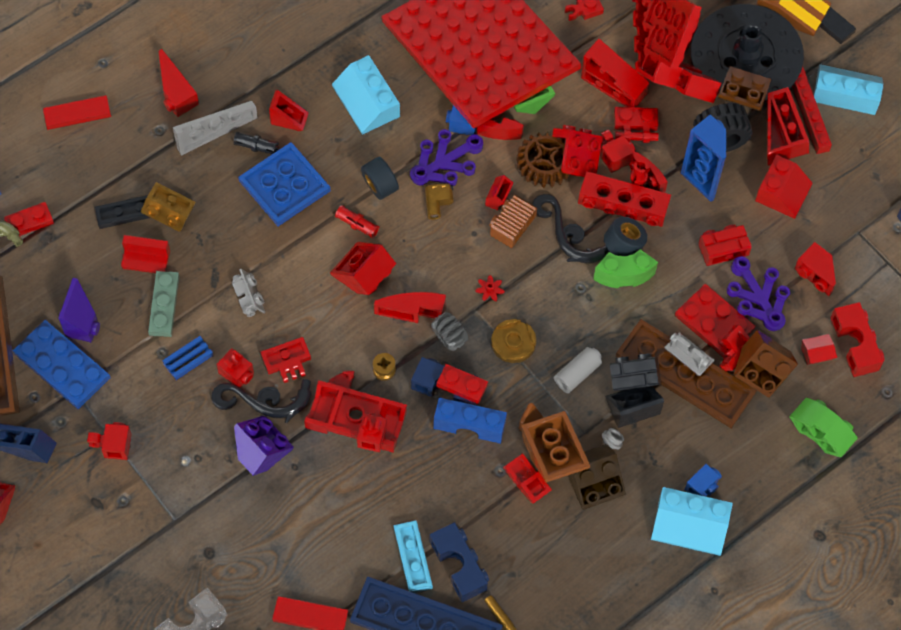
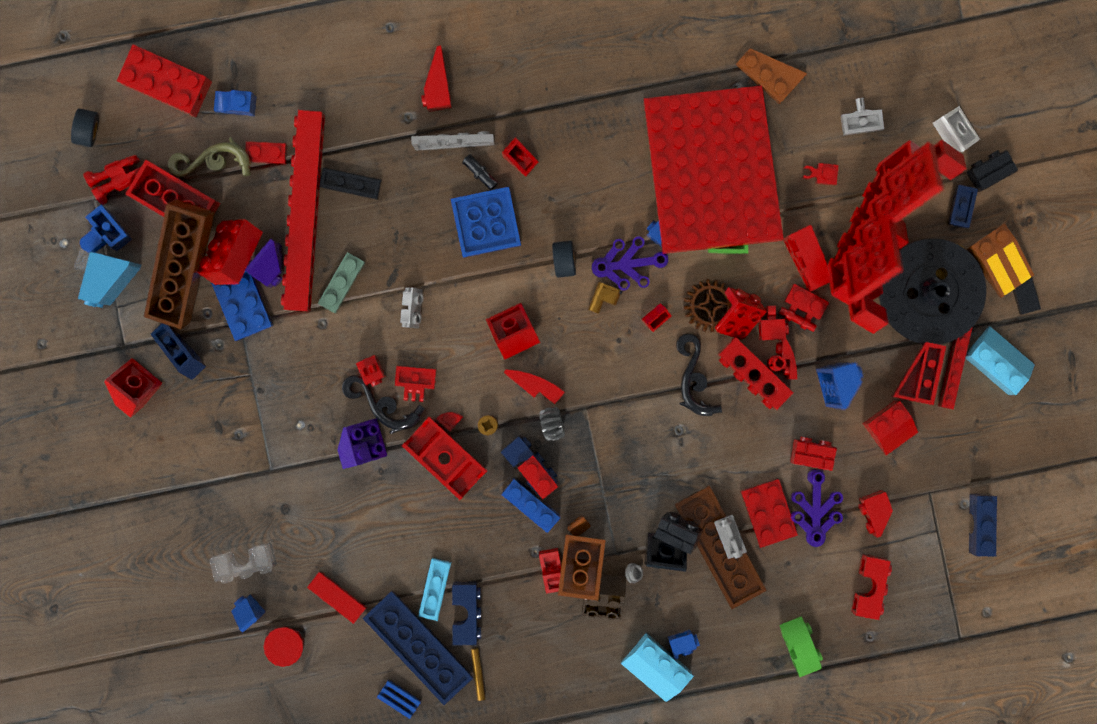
camera: 25 degrees right, 25 degrees up
red tile [43,95,111,130] -> none
red brick [87,422,132,460] -> none
red panel [121,235,170,273] -> none
pearl gold bracket [141,182,196,232] -> none
blue tile [162,336,214,380] -> none
medium azure slope [332,55,400,135] -> none
red pin [335,205,380,238] -> none
red brick [357,413,387,453] -> none
red plant [475,275,505,301] -> none
red slope [477,117,524,140] -> none
dark orange brick [489,195,537,248] -> none
pearl gold tile [491,319,536,363] -> none
light grey brick [554,347,602,393] -> none
bright green brick [593,249,658,288] -> none
black wheel [604,217,648,257] -> none
black tyre [693,103,753,152] -> none
reddish brown slope [718,66,771,112] -> none
red hinge [719,325,750,372] -> none
reddish brown slope [734,330,798,398] -> none
red piece [801,334,837,365] -> none
none -> red piece [197,219,263,285]
none -> red brick [281,110,325,312]

